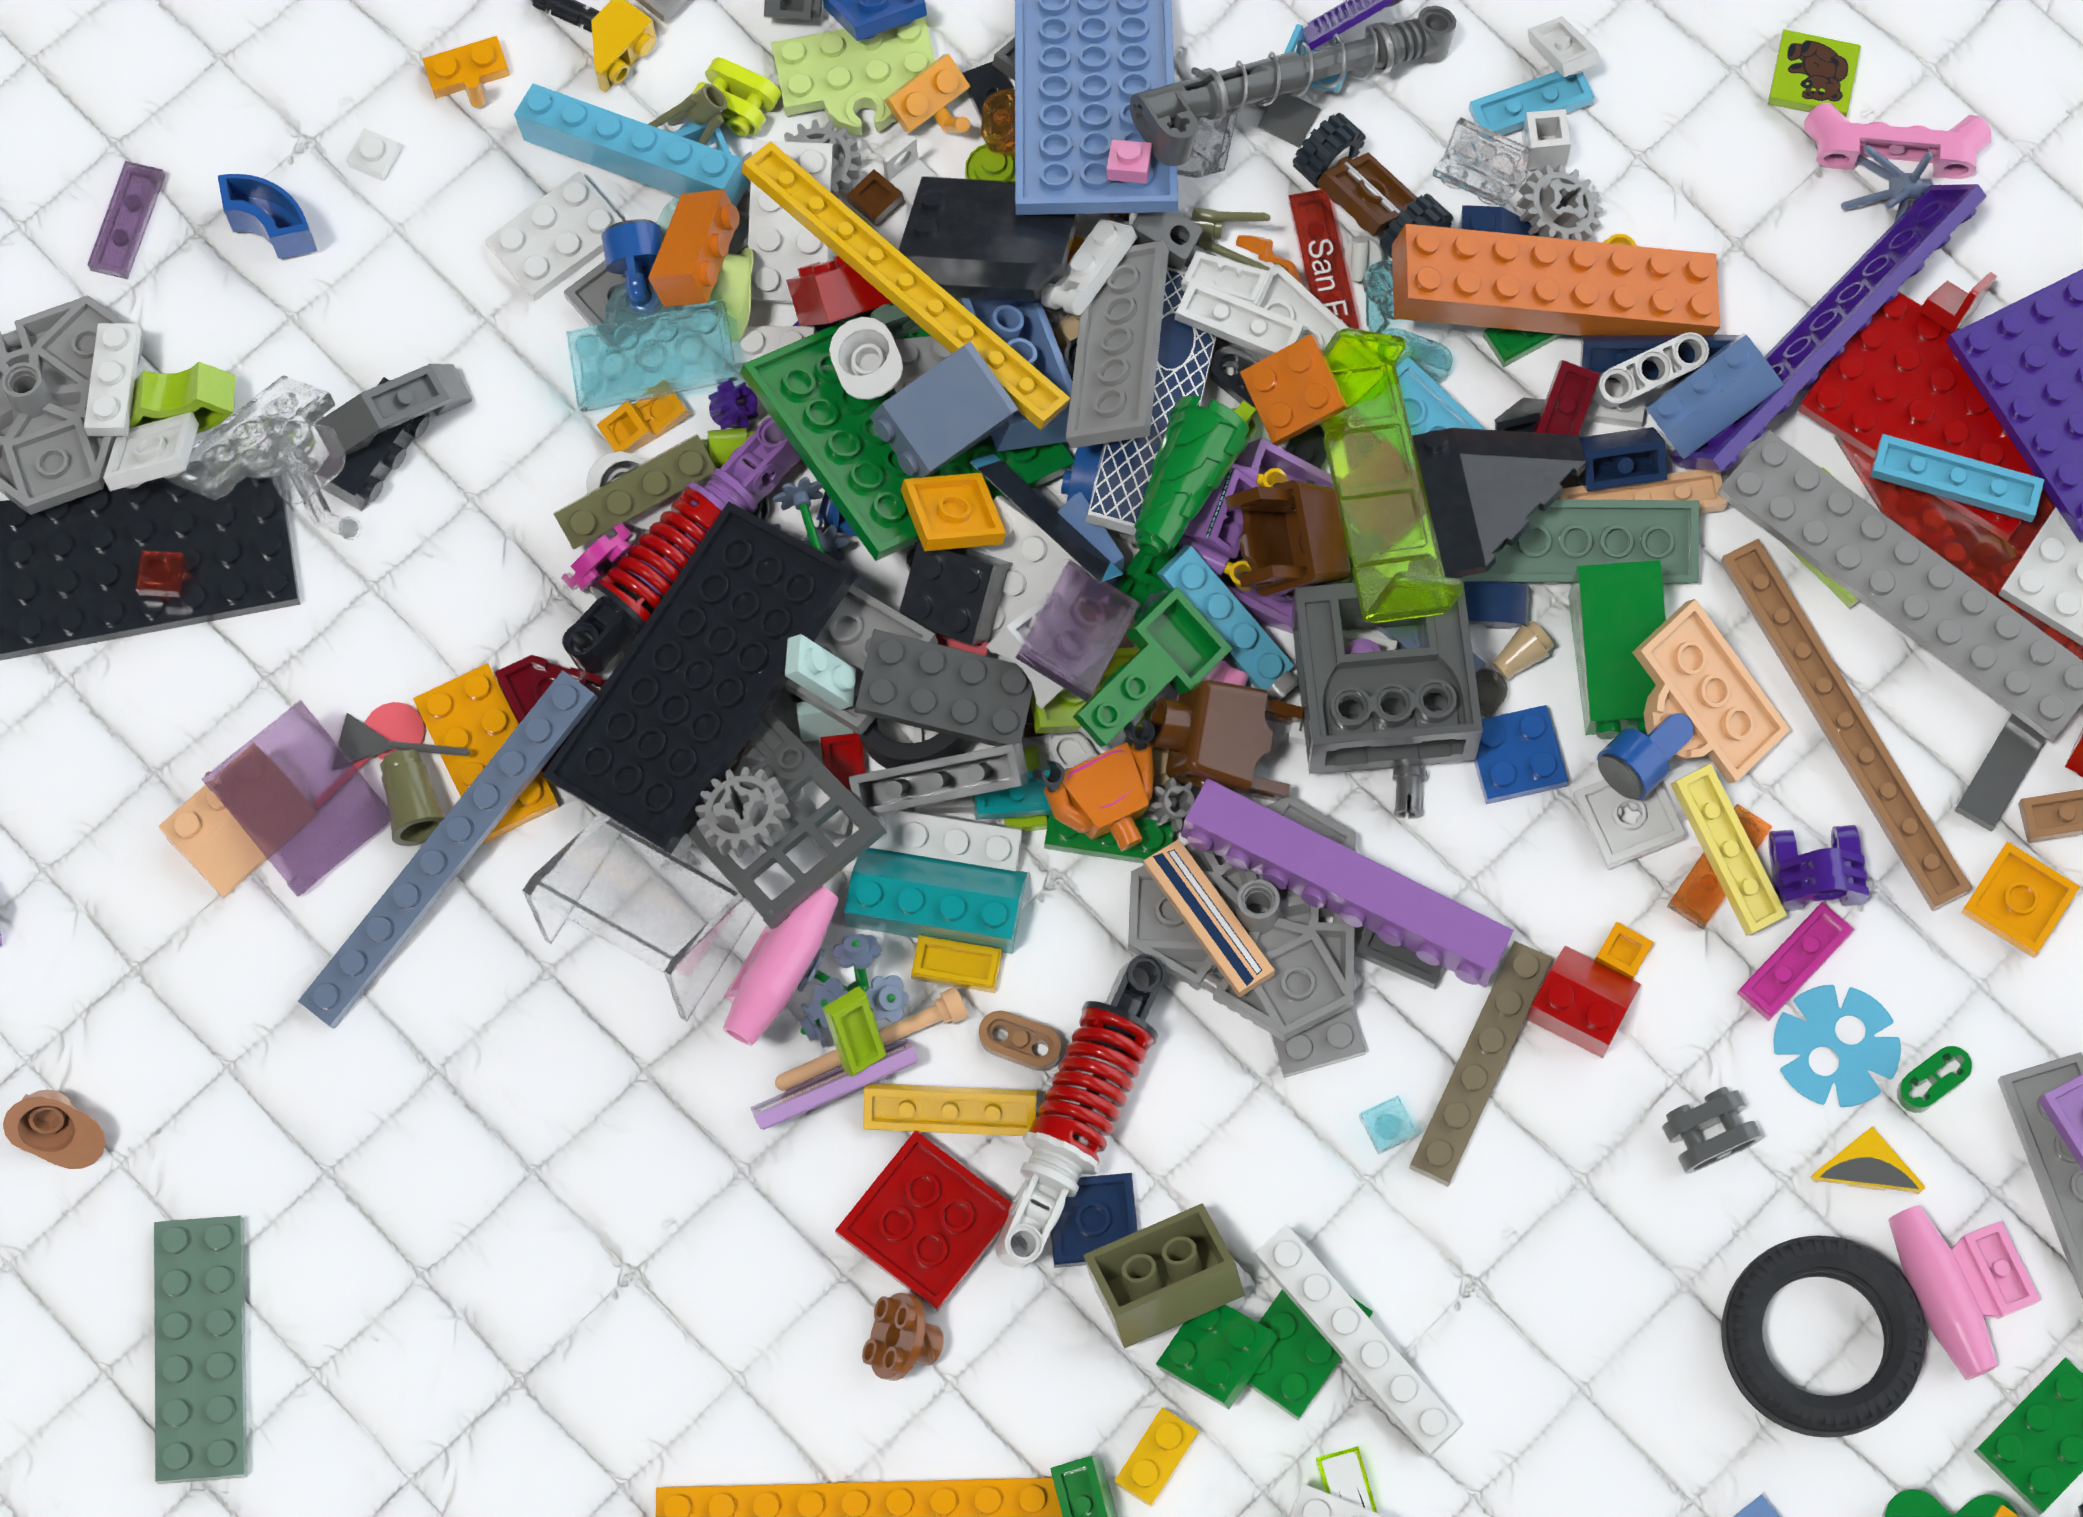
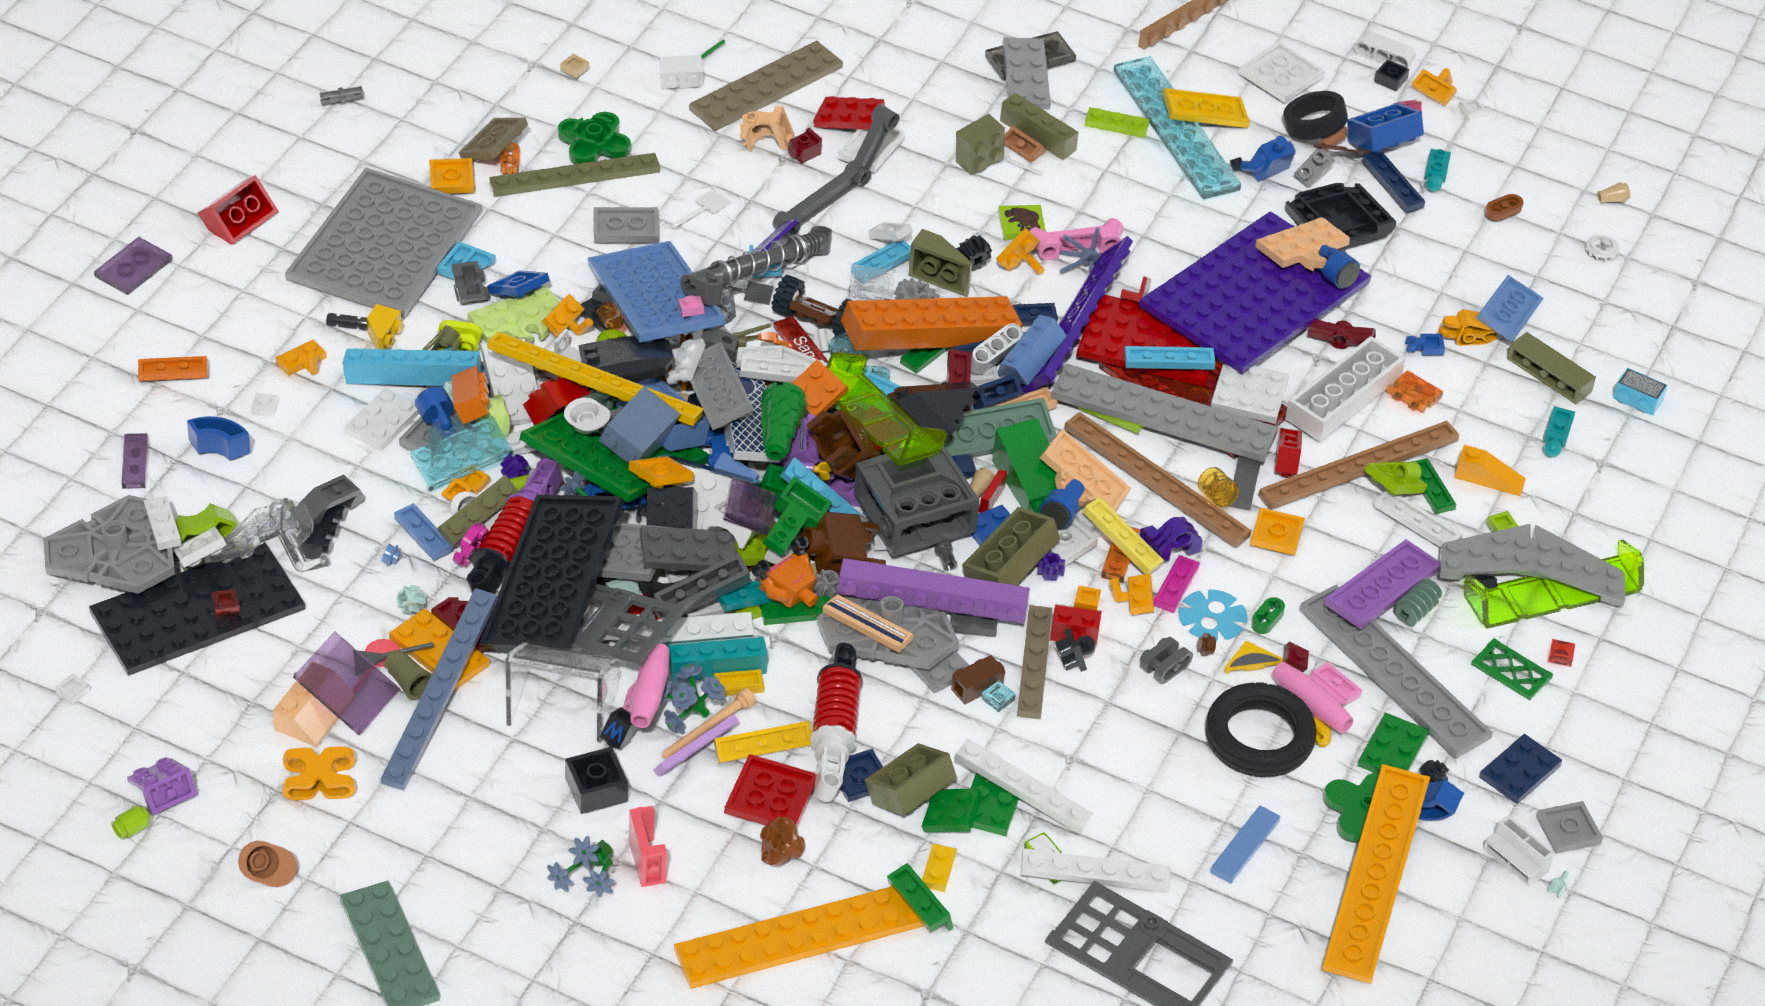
camera: 25 degrees left, 25 degrees down
light grey gear [695,767,790,858] -> none
light aqua plate [785,634,856,710] -> none
lime tile [823,986,887,1077] -> none
medium nougat plate [979,1010,1061,1071] -> none
white brick [1522,109,1571,170] -> none
none -> orange plate [138,356,208,381]
none -> light orange piece [282,747,356,800]
none -> medium blue plate [381,544,401,566]
none -> medium blue plate [394,503,453,561]
none -> light aqua gear [396,584,426,615]
none -> sand blue plant [547,836,615,897]
none -> black brick [565,746,628,814]
none -> black brick [599,707,637,750]
none -> coral panel [628,806,667,887]
none -> olive slope [908,229,972,297]
none -> reddish brown brick [951,655,1005,705]
none -> black gear [956,235,992,271]
none -> olive brick [962,507,1060,585]
none -> red tile [979,469,1007,514]
none -> light orange plate [995,228,1045,275]
none -> dark blue plate [1012,303,1058,326]
none -> dark purple gear [1037,552,1065,581]
none -> black hips [1055,628,1096,672]
none -> light orange plate [1109,573,1155,615]
none -> reddish brown plate [1197,633,1216,656]
none -> clear yellow wheel [1198,467,1239,507]
none -> dark red plate [1283,641,1309,672]
none -> yellow arm [1314,717,1331,747]

